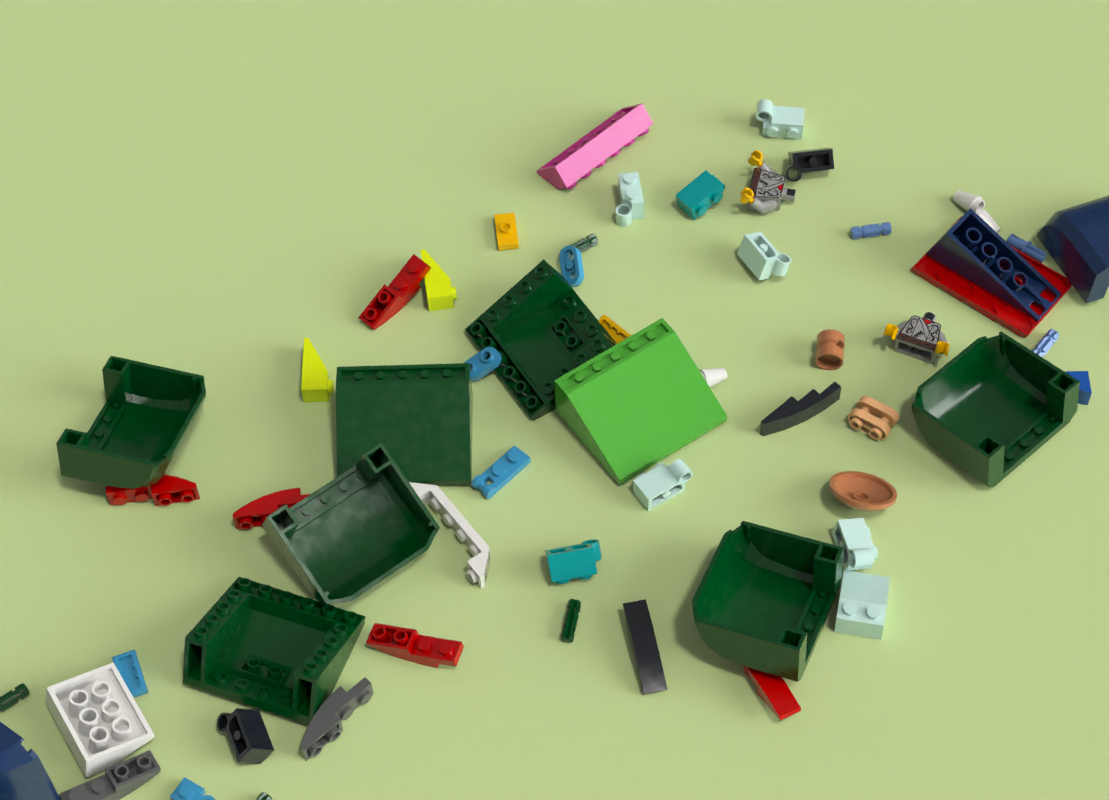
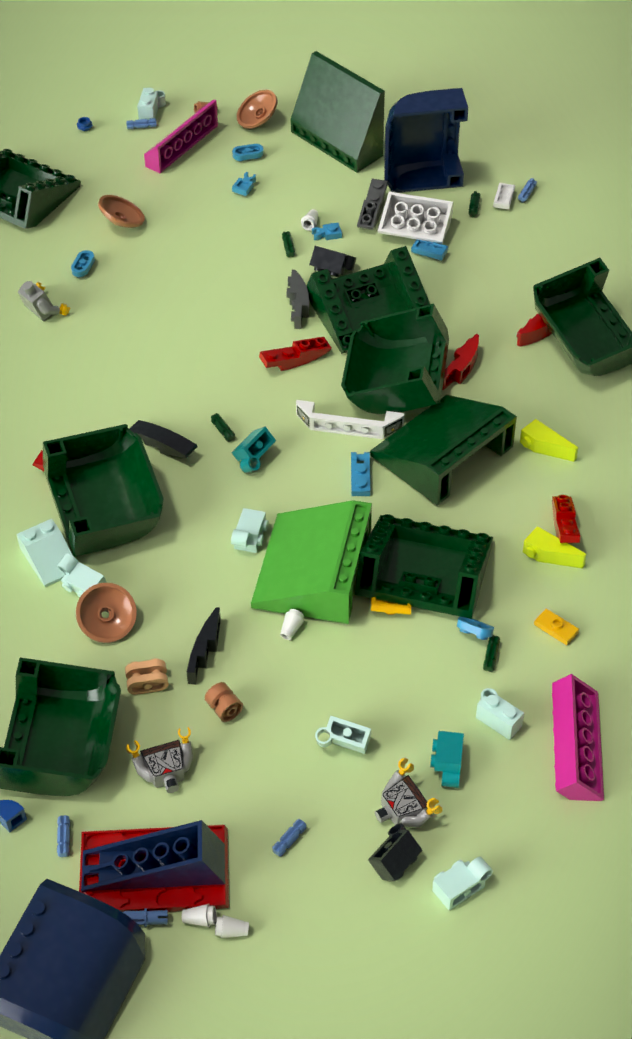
camera: 135 degrees right, 5 degrees down
dark azure plate [464,347,502,382] -> none

